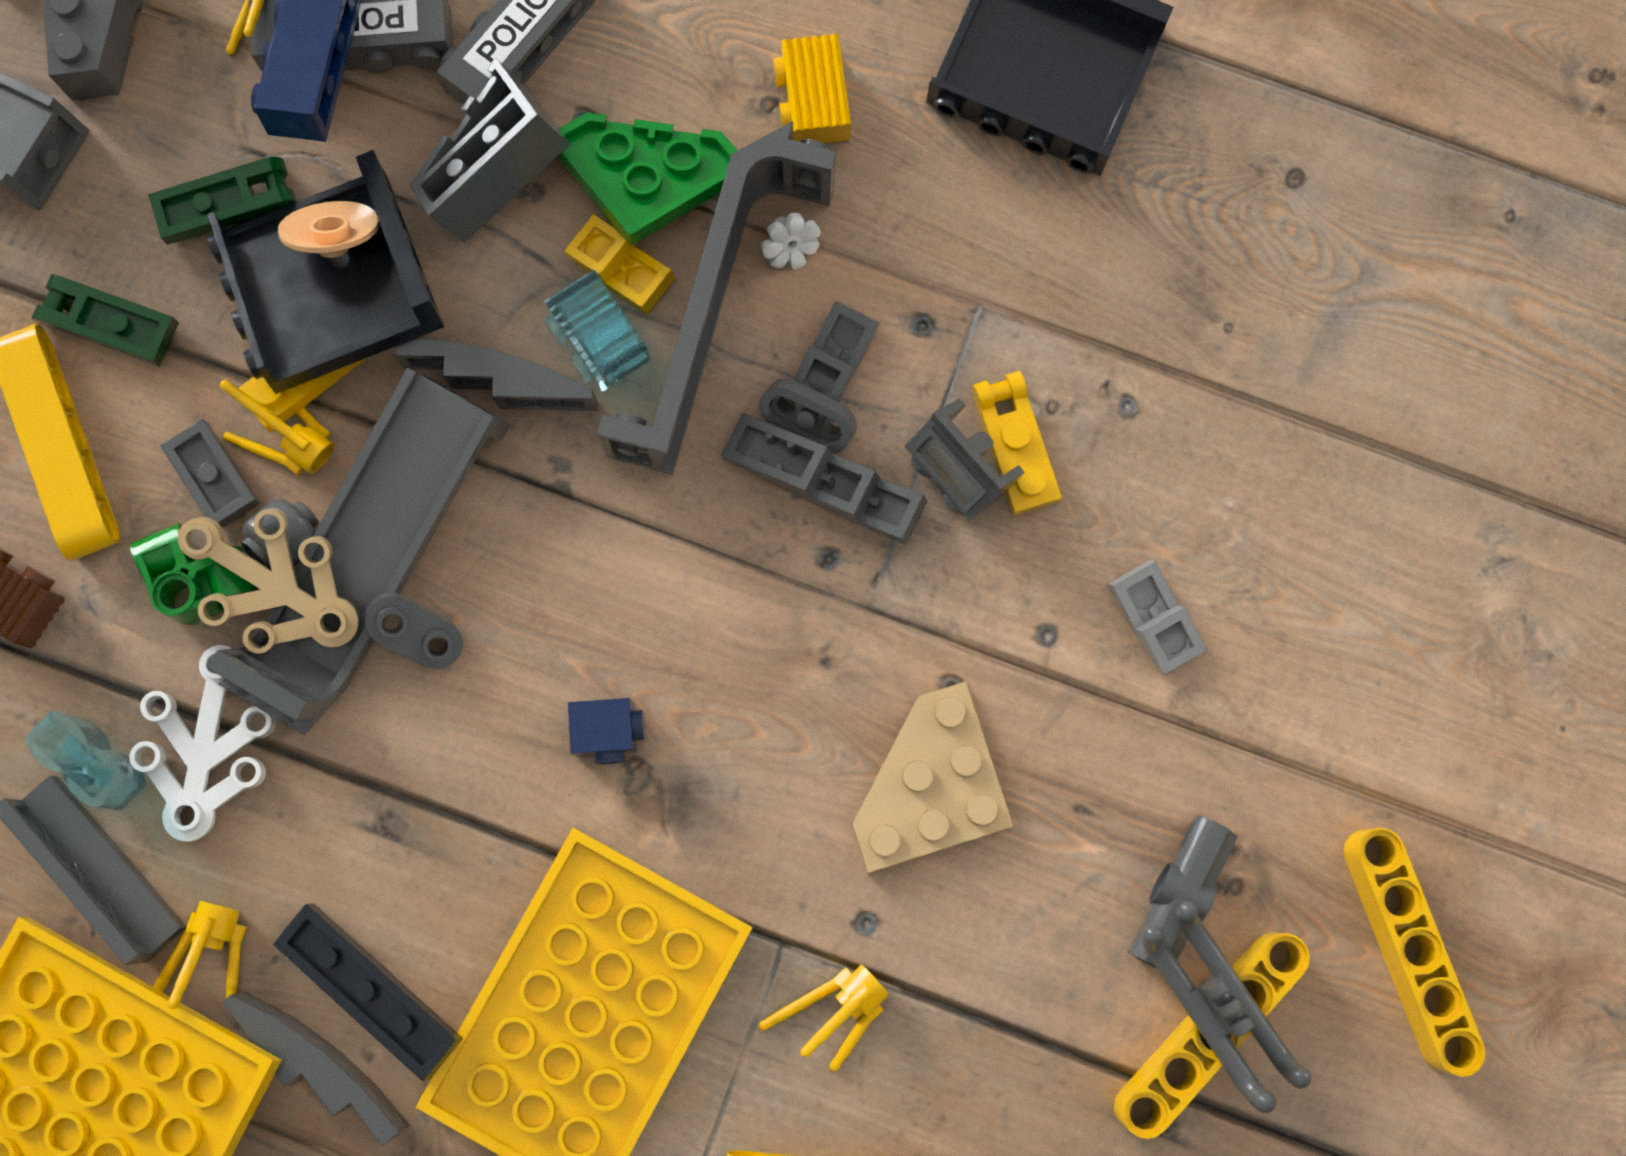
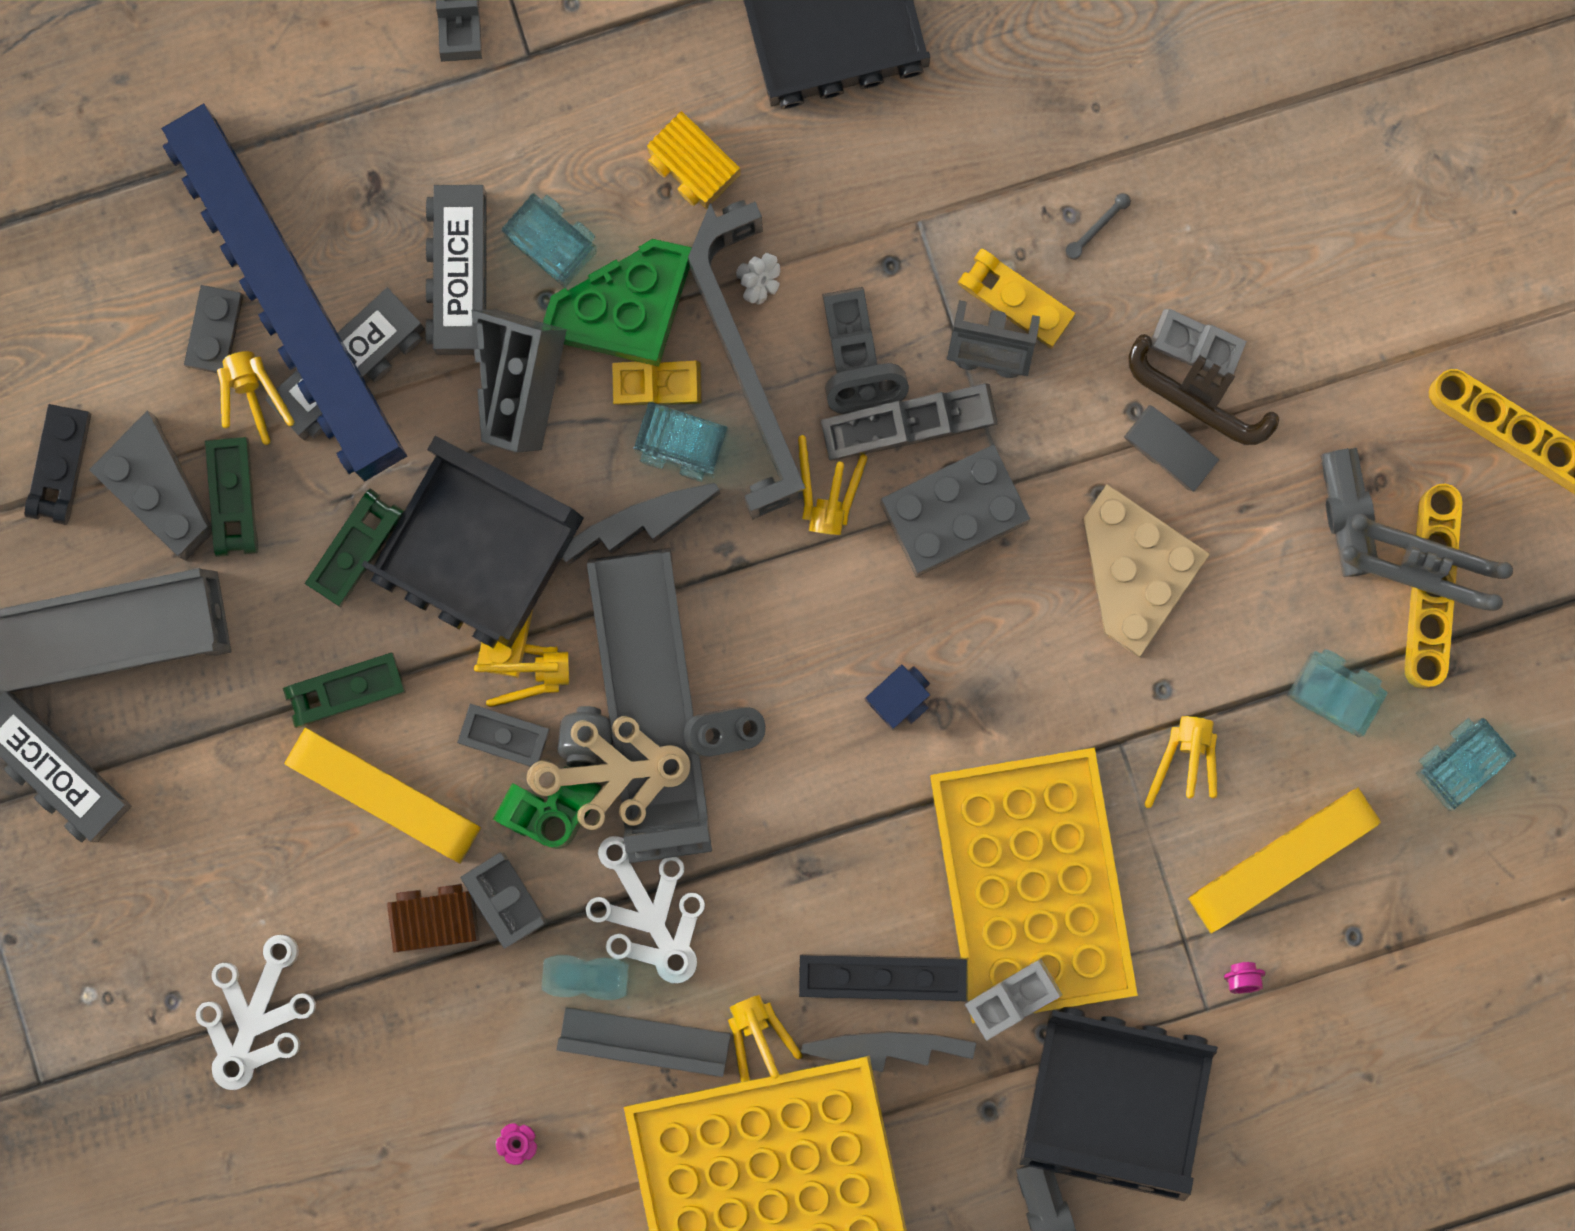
camera: 30 degrees left, 5 degrees up
light nougat dish [278,201,380,258] -> none
none -> dark green plate [205,437,258,557]
none -> dark grey window [460,852,548,949]
none -> clear light blue brick [501,193,598,288]
none -> yellow plant [798,435,867,535]
none -> dark grey brick [880,444,1030,577]
none -> light grey slope [965,958,1063,1041]
none -> dark grey hinge [1065,193,1131,260]
none -> dark grey slope [1124,405,1219,492]
none -> dark brown piece [1128,334,1279,445]
none -> clear light blue brick [1287,649,1388,737]

